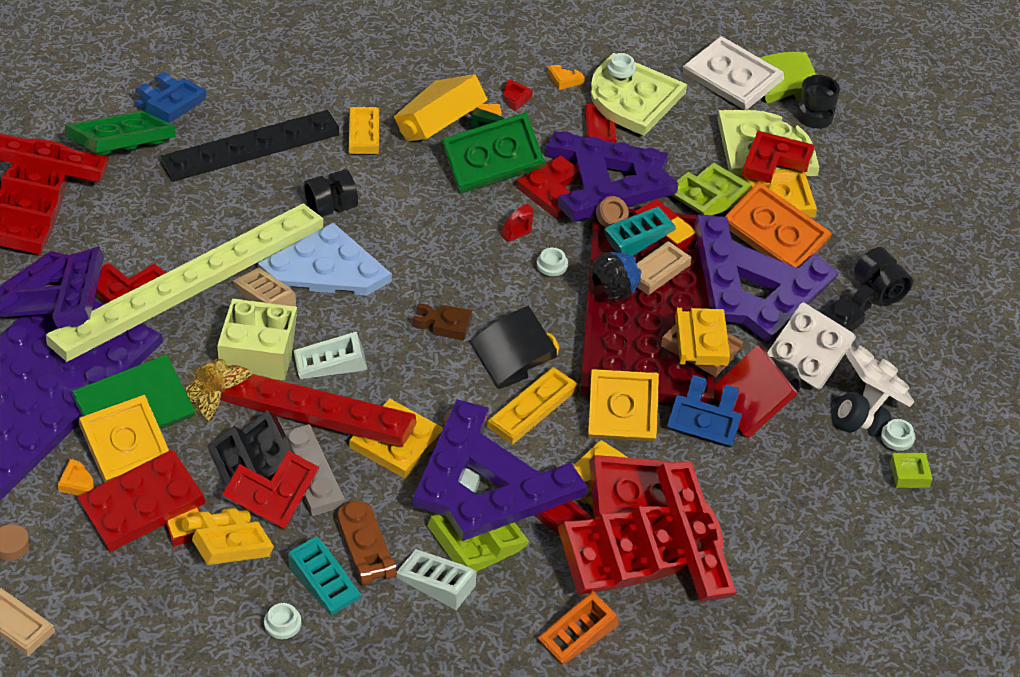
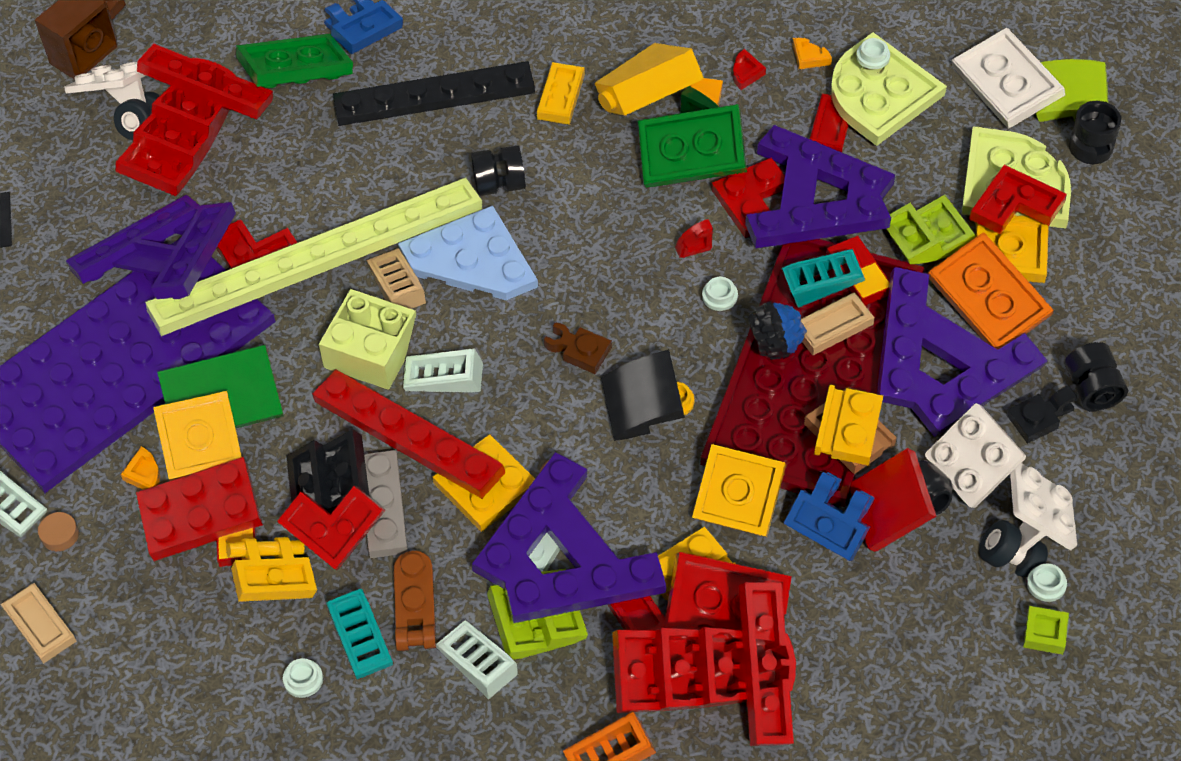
camera: 20 degrees right, 10 degrees up
clear yellow animal [185,359,253,421] -> none
yellow tile [487,367,578,445] -> none
medium nougat tile [596,196,629,228] -> none

